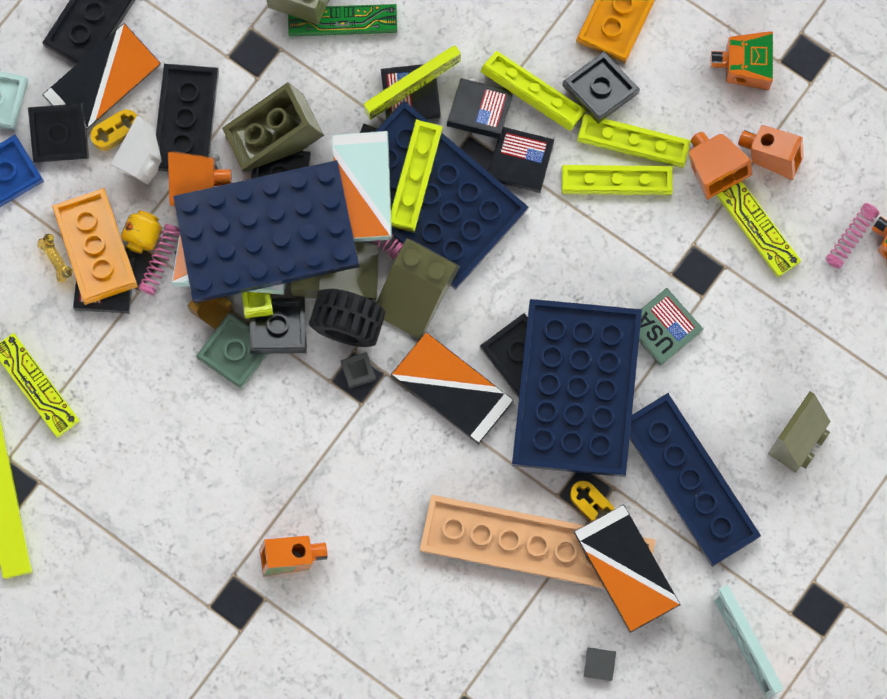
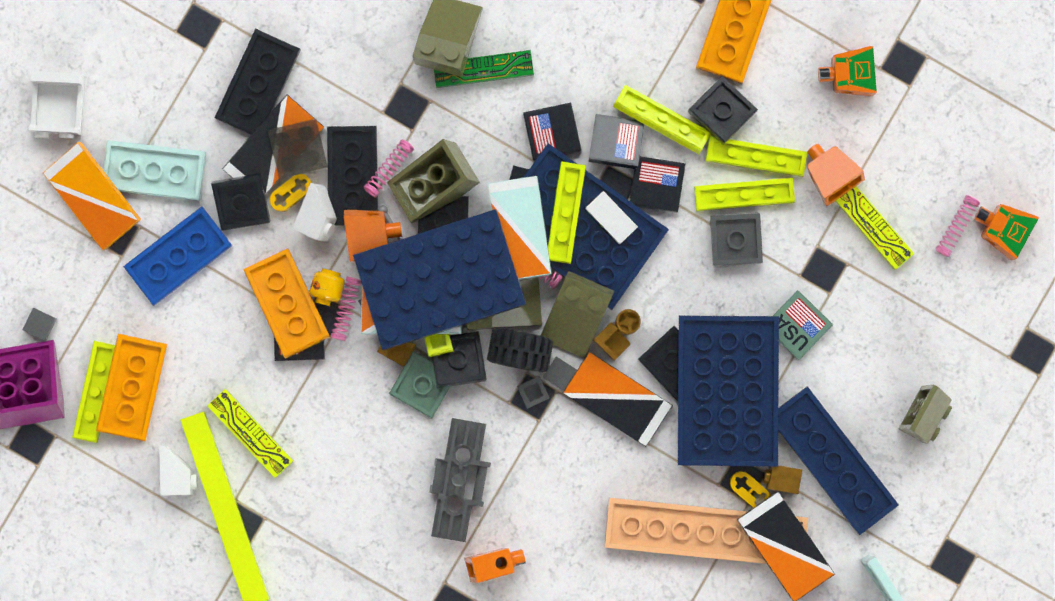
camera: 10 degrees left, 10 degrees up
clear yellow piece [37,233,73,282] -> none
neon yellow tile [364,45,461,120] -> none
orange torso [738,125,804,180] -> none
none -> clear smoke plate [267,119,328,179]
none -> bright pink piece [364,139,414,197]
none -> dark grey piece [429,418,491,542]
none -> dark grey tile [543,356,577,391]
none -> white tile [585,191,638,244]
none -> pearl gold panel [593,322,630,361]
none -> pearl gold wheel [615,309,641,335]
none -> dark grey plate [710,213,763,266]
none -> pearl gold brick [763,465,802,494]

